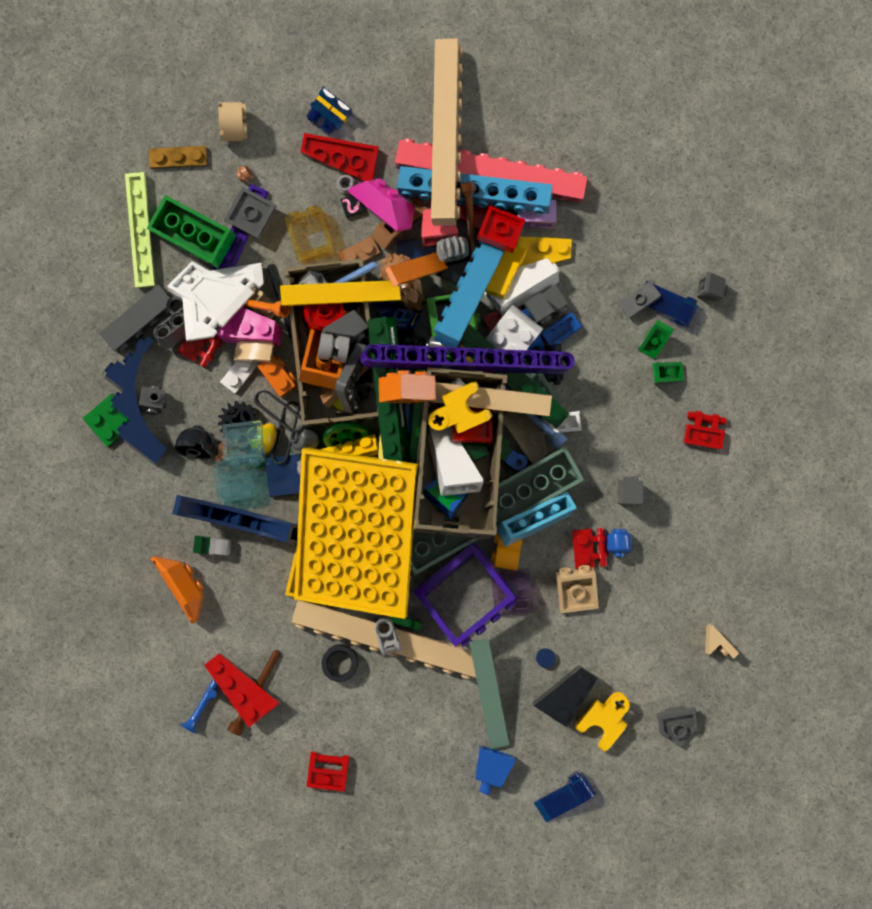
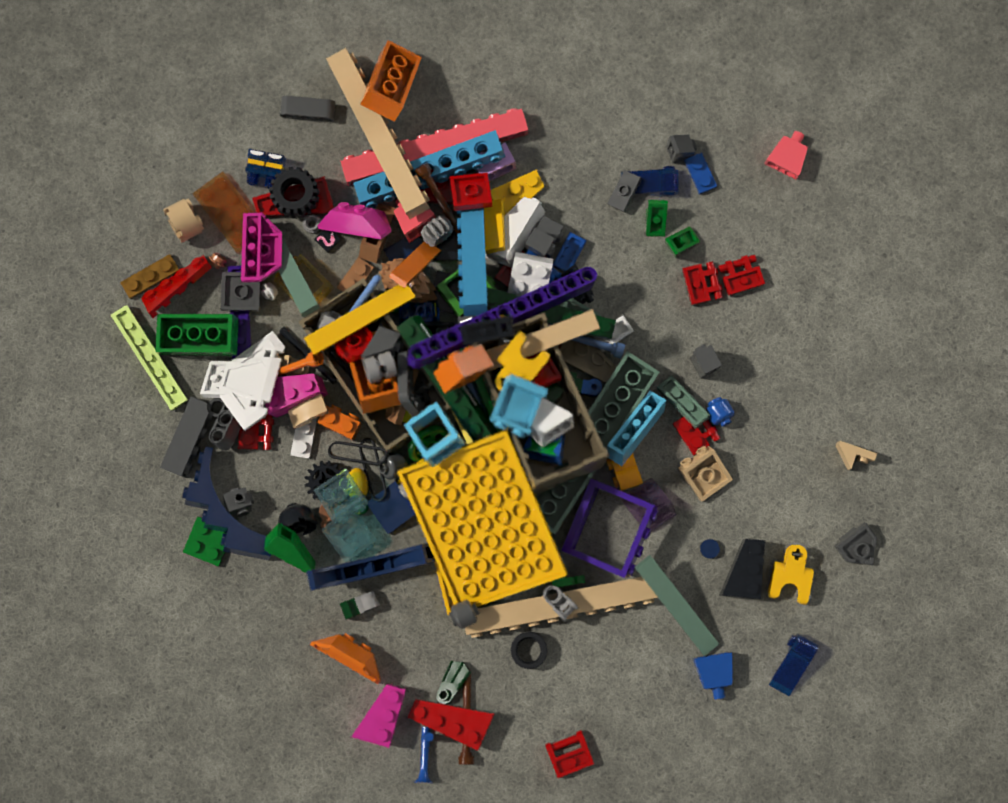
camera: 30 degrees left, 5 degrees down
none -> red wing [141,255,212,318]
none -> clear orange plate [192,172,254,254]
none -> dark pink wedge [241,212,283,283]
none -> white plate [261,282,278,301]
none -> green slope [264,523,316,573]
none -> black tyre [269,167,320,219]
none -> sand green tile [278,237,320,318]
none -> dark grey beam [280,96,336,122]
none -> dark pink wedge [351,684,406,748]
none -> orange brick [360,40,422,122]
none -> medium azure window [404,402,465,467]
none -> piece [436,660,471,705]
none -> dark grey head [449,600,479,629]
none -> black plate [460,316,516,346]
none -> medium azure panel [490,374,548,437]
none -> sand green tile [657,375,710,429]
none -> red plate [682,261,723,306]
none -> blue plate [684,152,717,195]
none -> coral torso [764,131,808,180]

